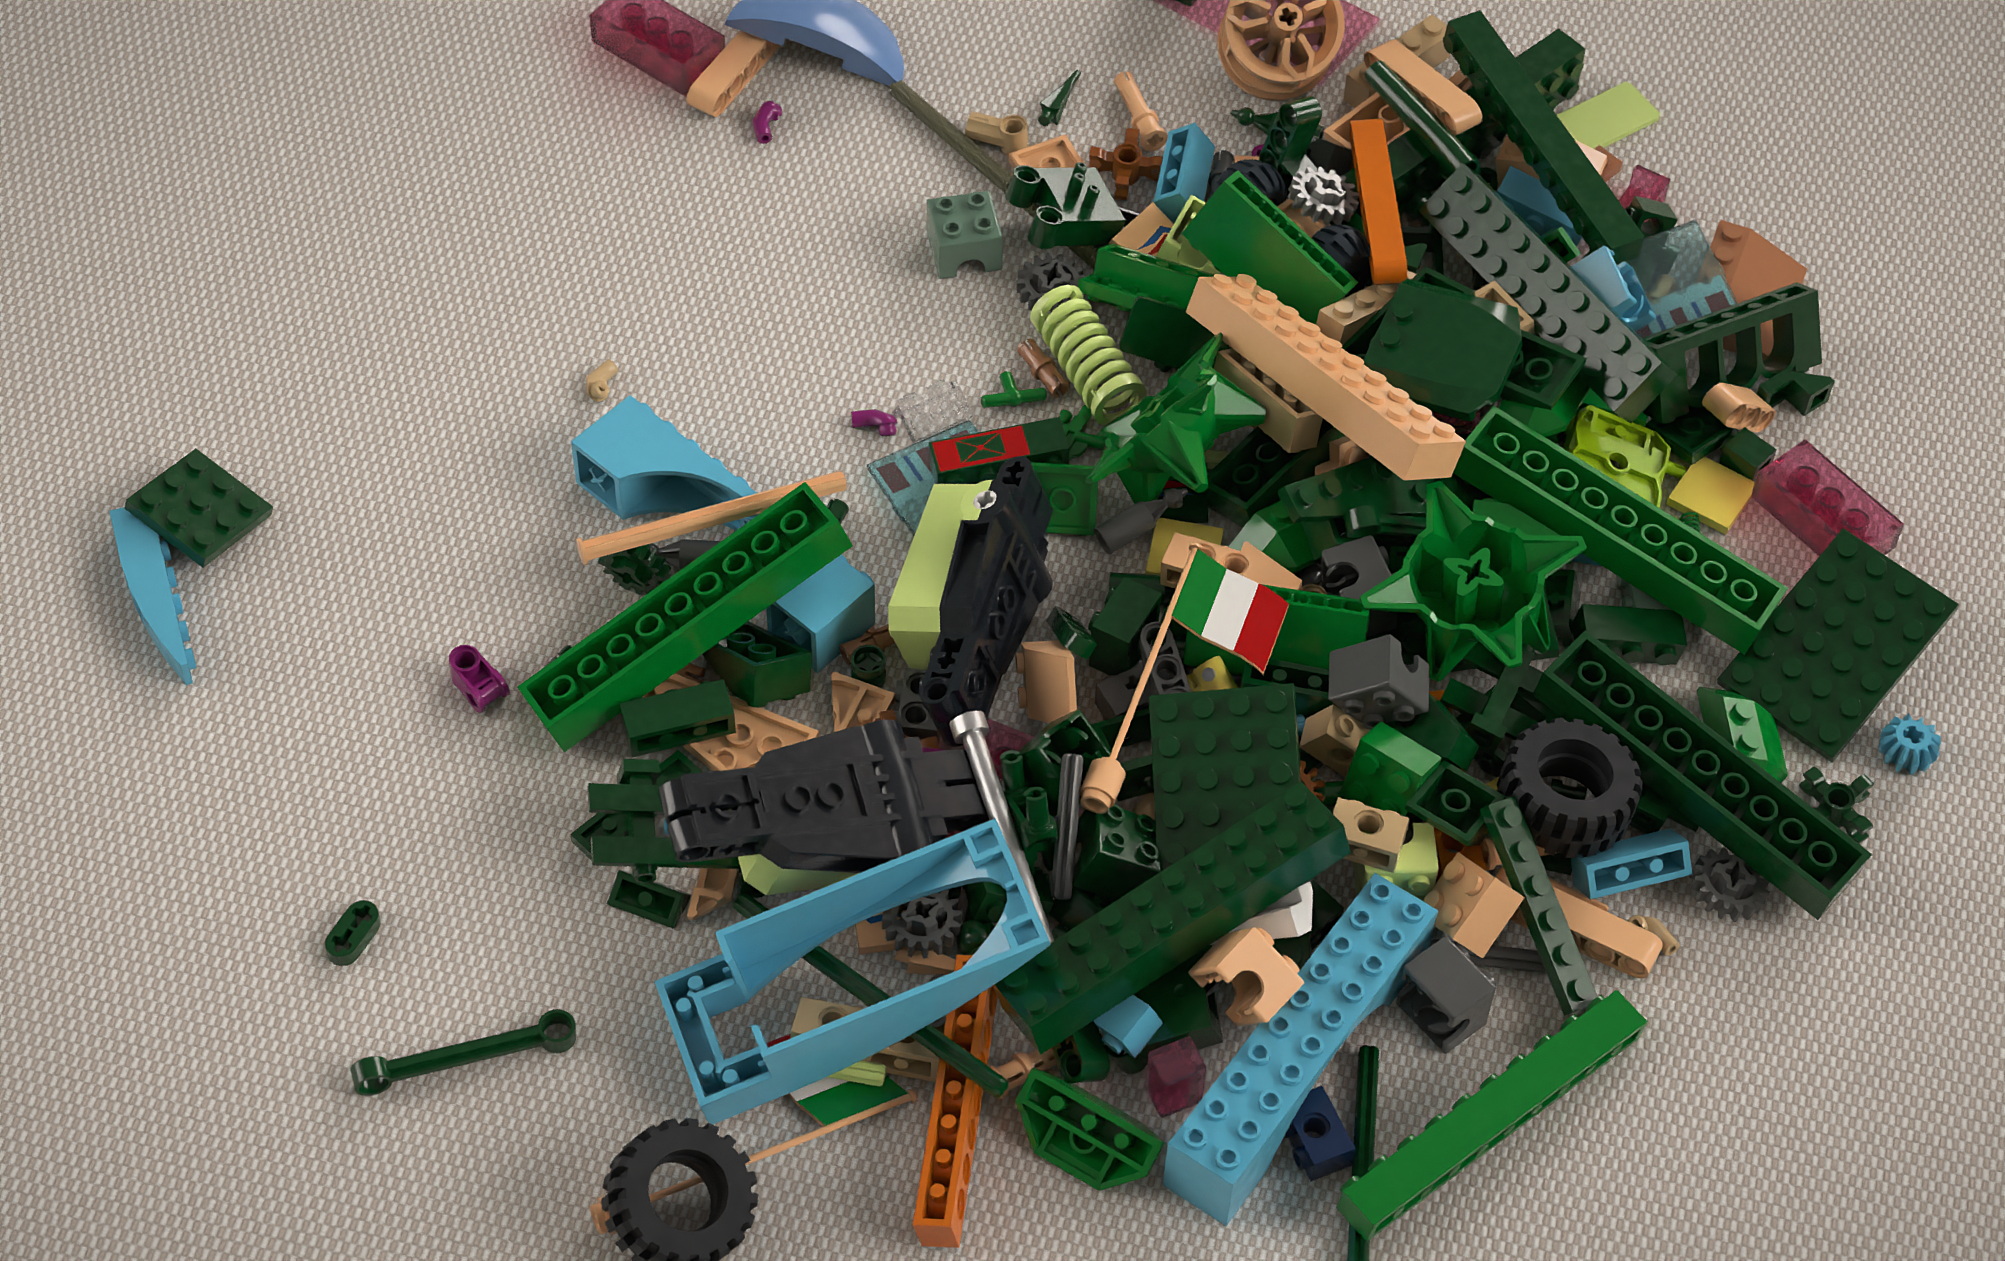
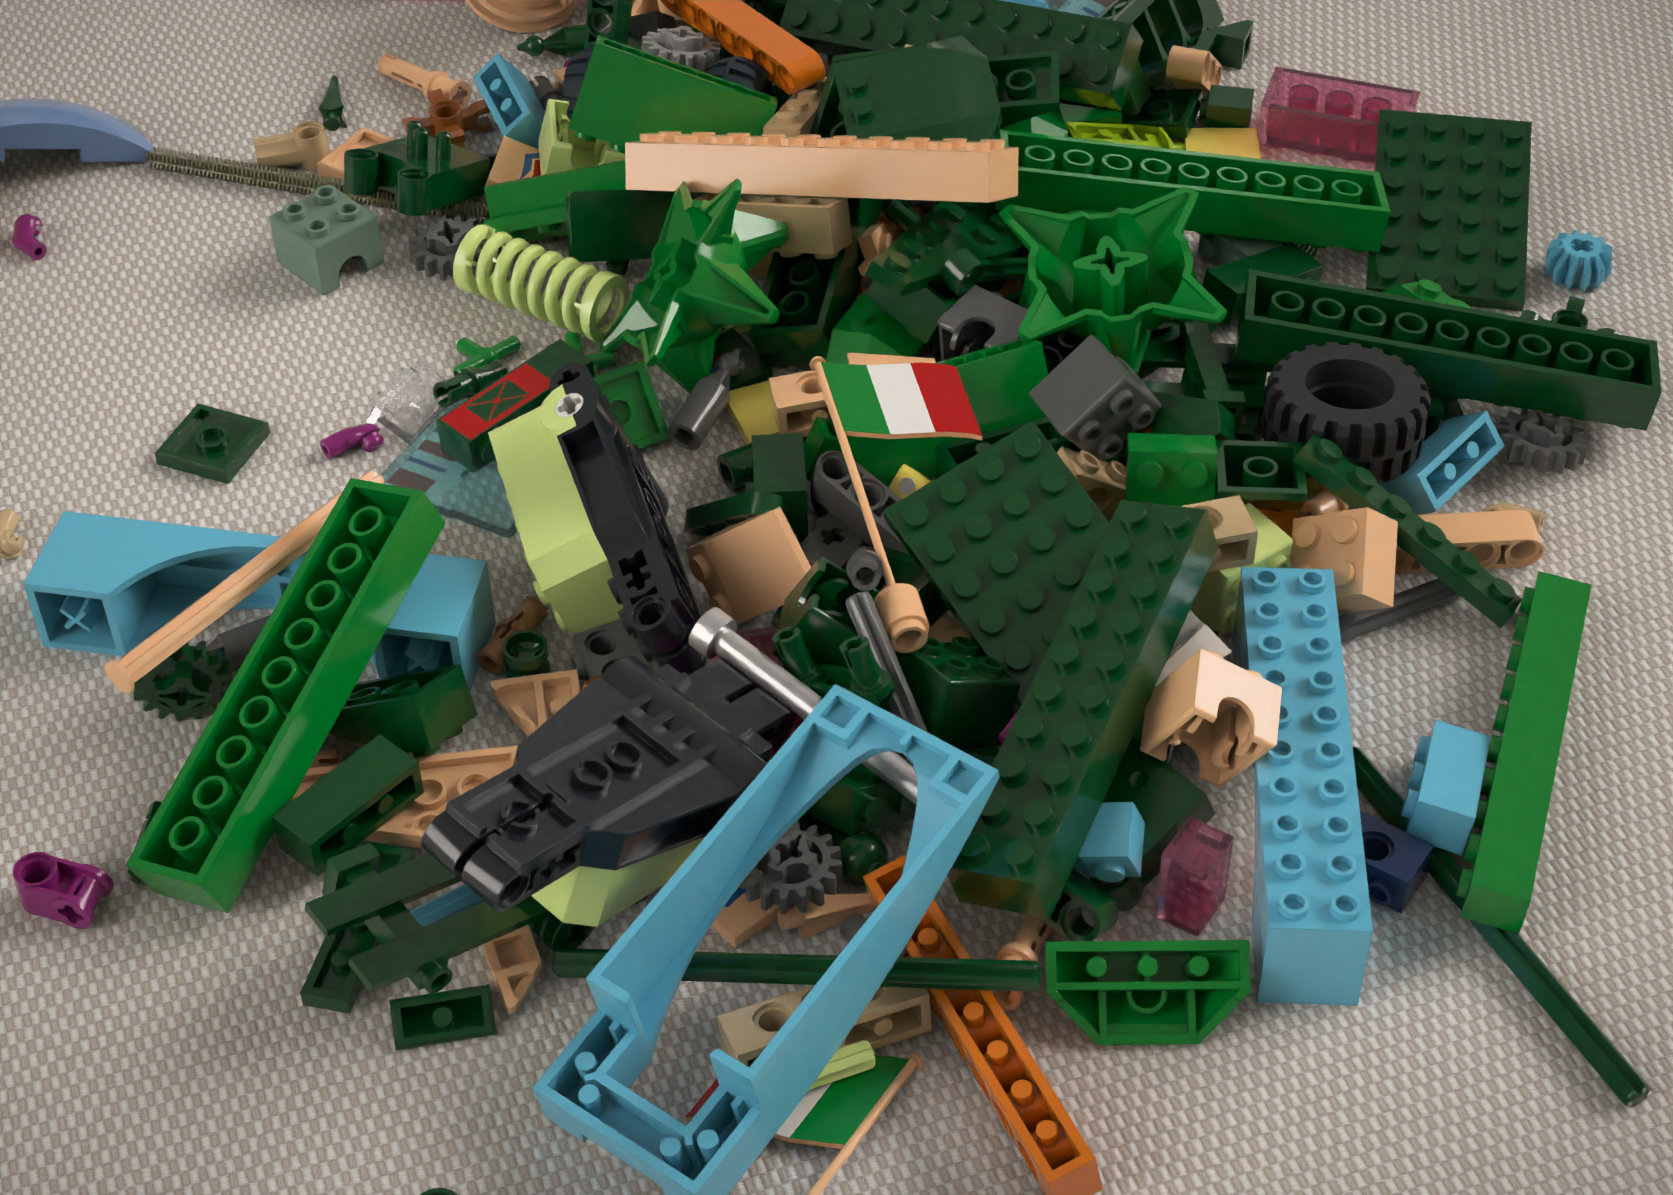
camera: 30 degrees left, 10 degrees down
nougat pin [1017,339,1070,398] -> none
dark grey piece [1396,936,1496,1054] -> none
none -> dark green tile [155,403,270,484]
none -> dark green pin [433,360,508,408]
none -> dark grey pin [847,546,883,591]
none -> medium azure brick [1401,720,1491,855]

